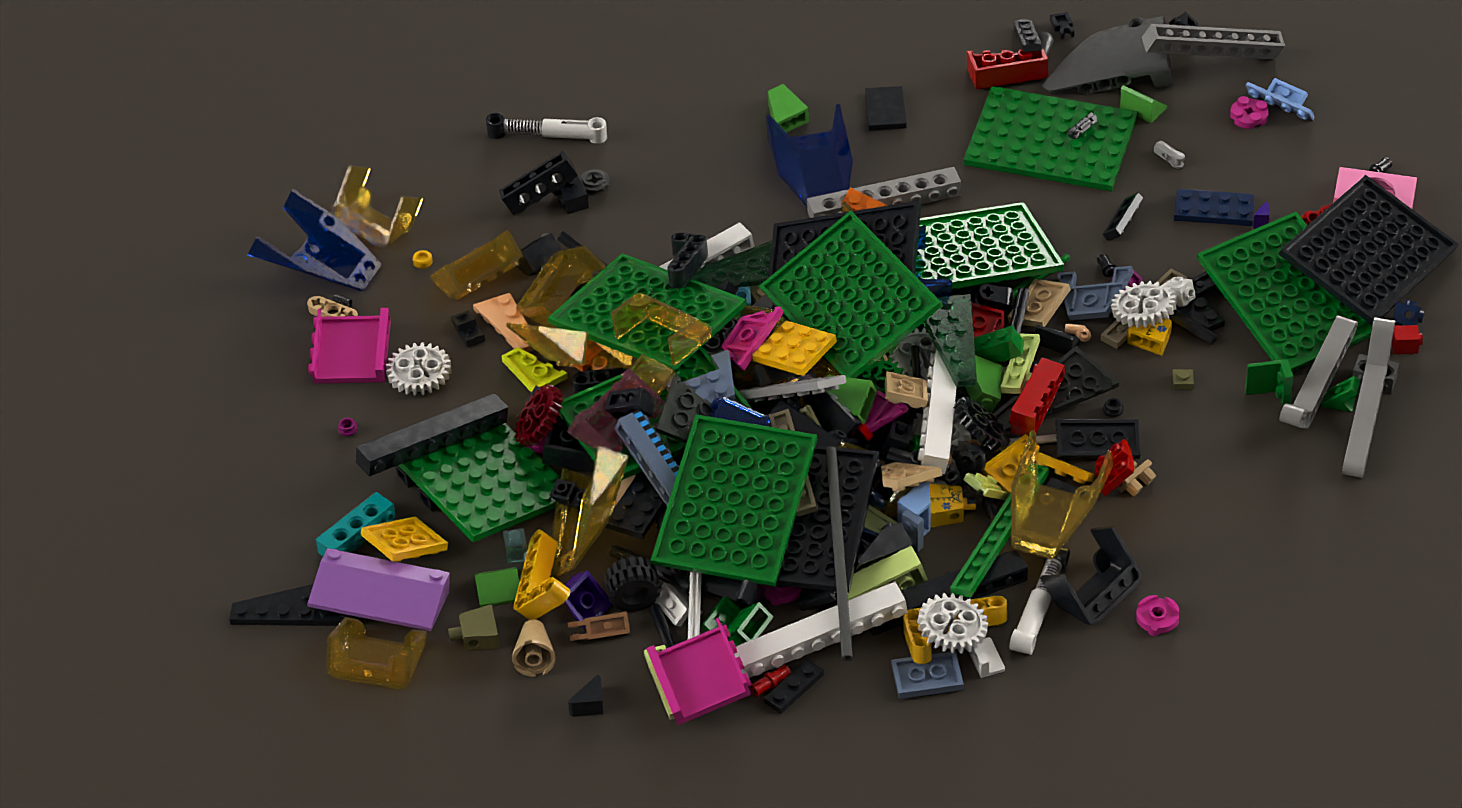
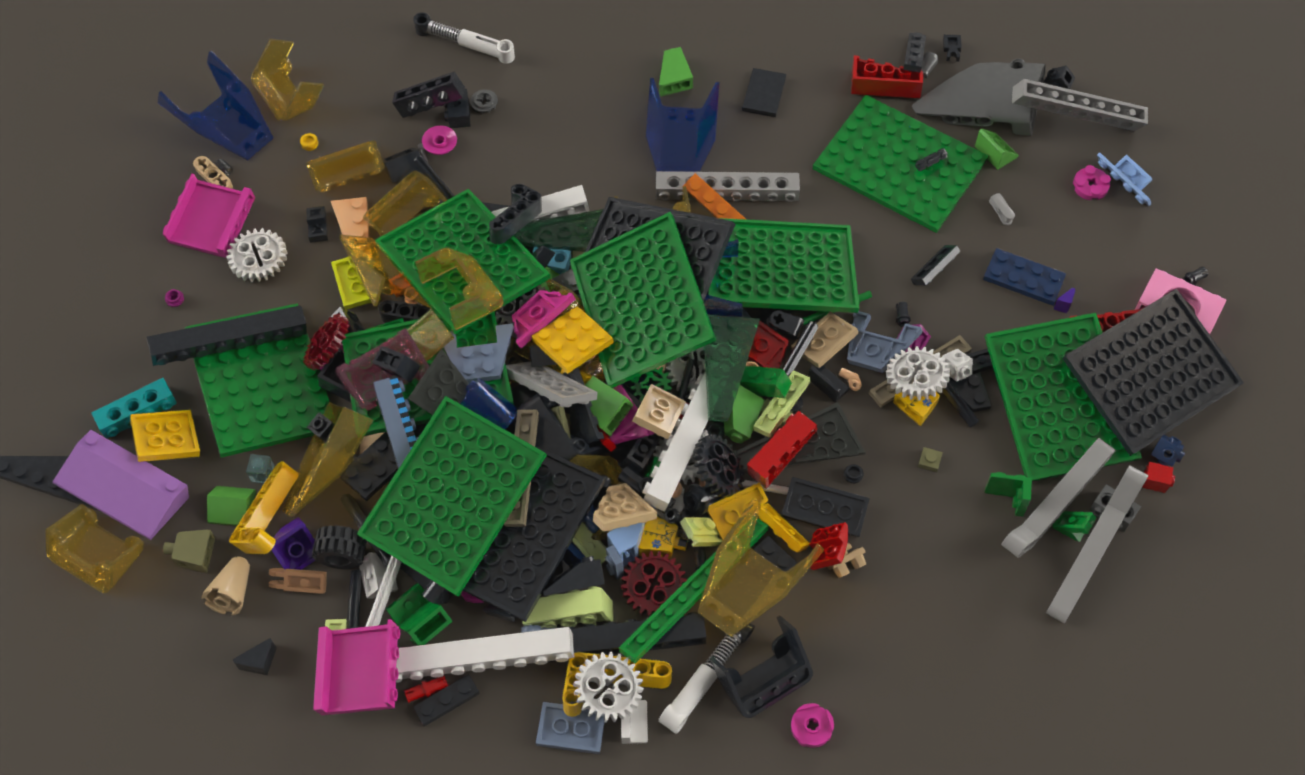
camera: 15 degrees right, 15 degrees up
dark grey piece [826,447,853,661] -> none
none -> dark pink dish [422,126,457,155]
none -> dark red gear [621,551,687,617]

